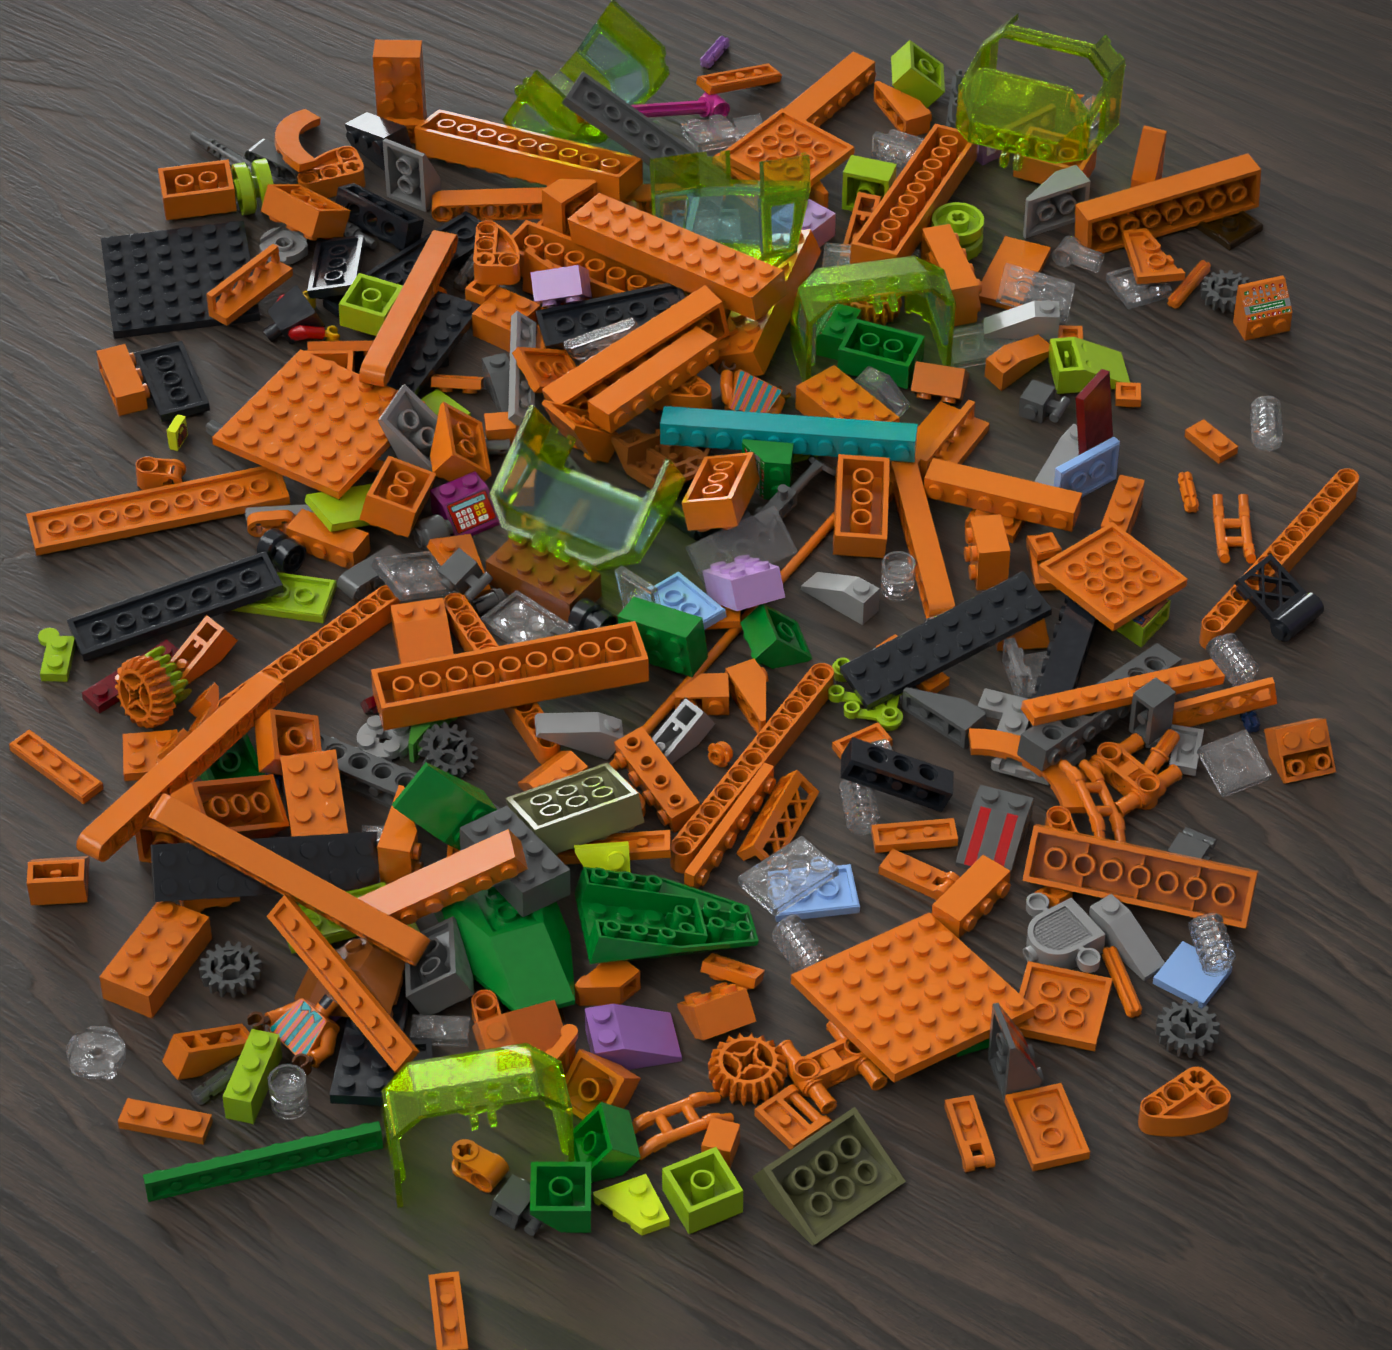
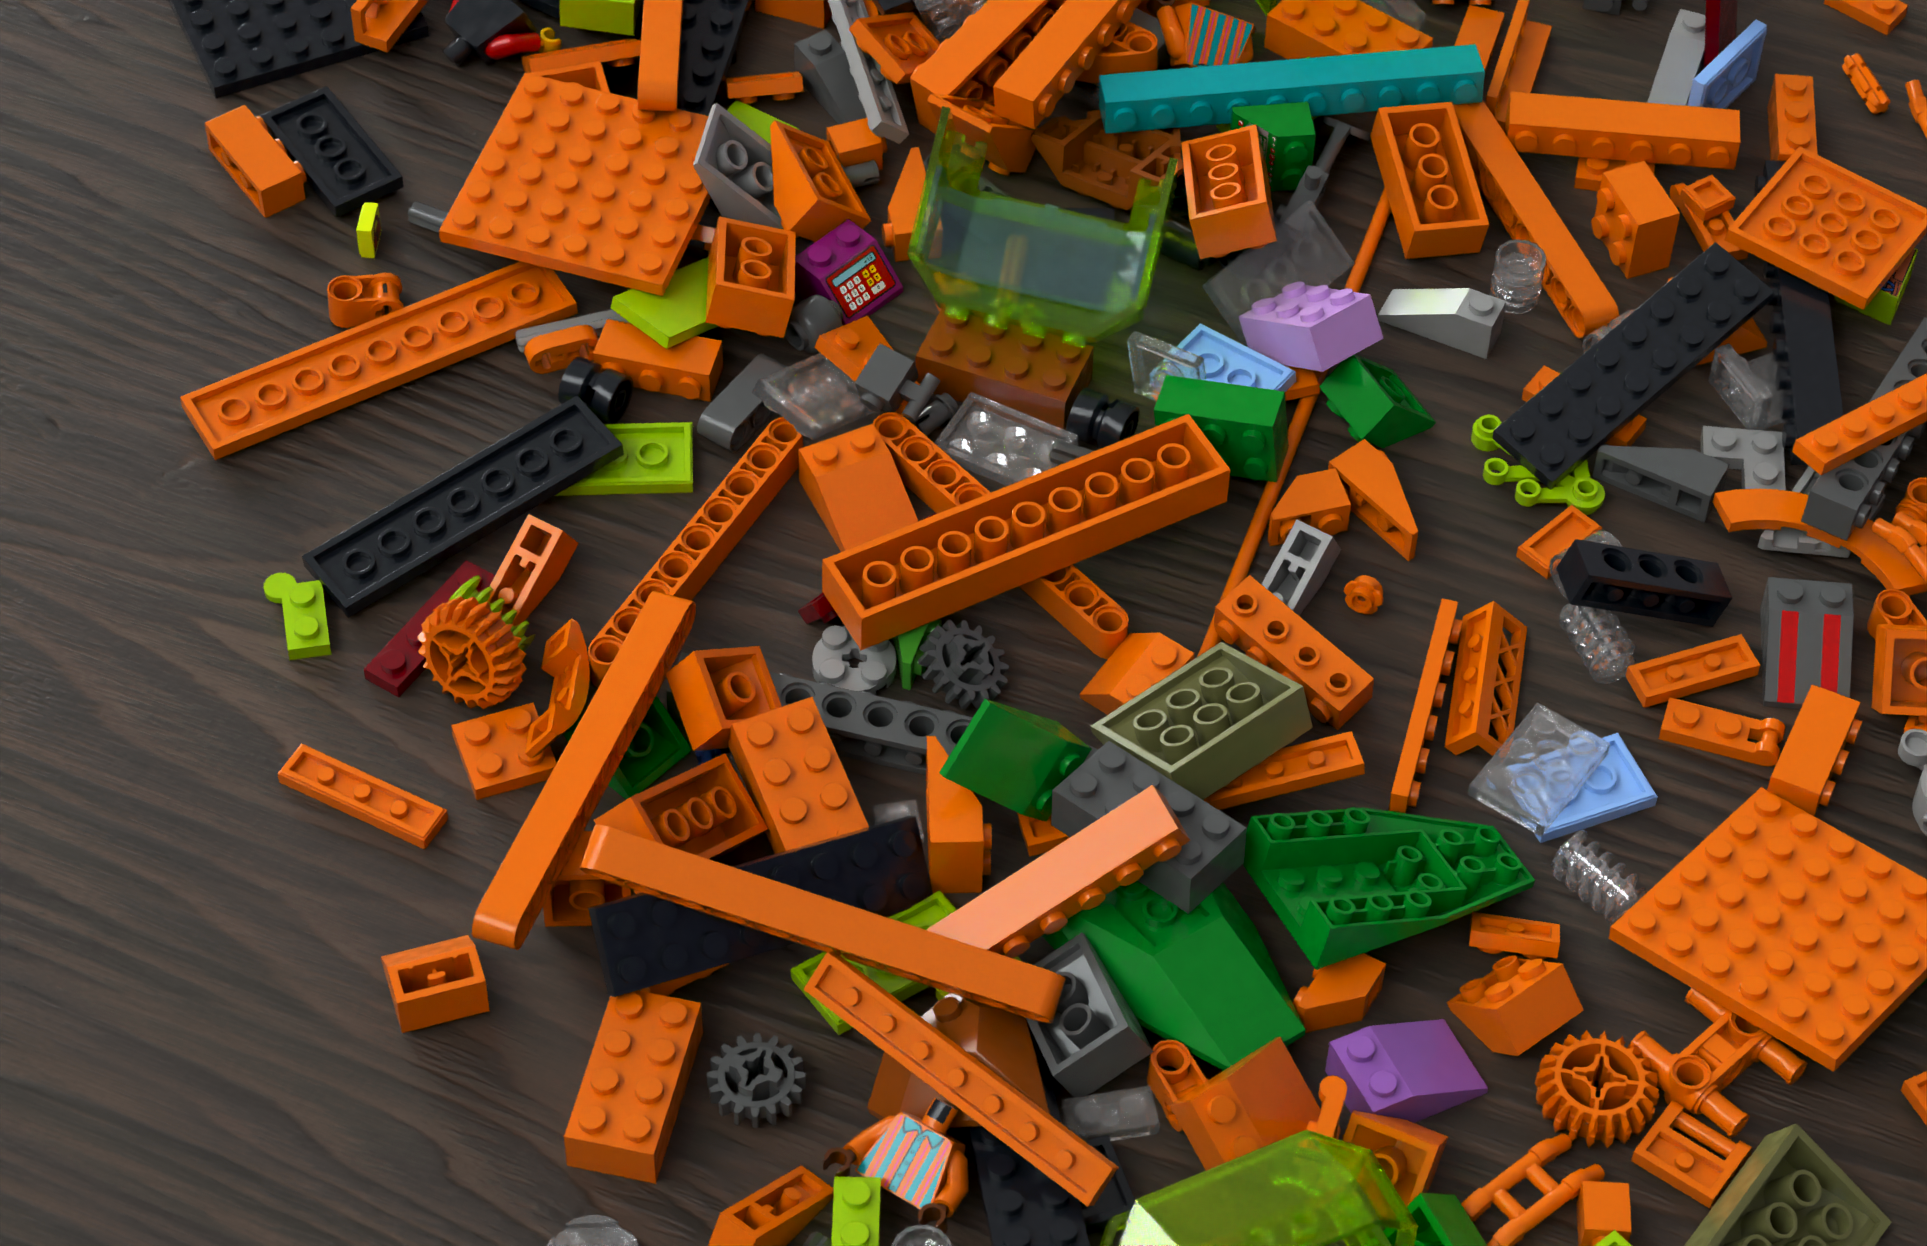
camera: 15 degrees left, 5 degrees up
light grey slope [535,712,624,760] -> none
neon yellow wing [574,841,631,873] -> none
orange beam [670,663,834,873] -> none

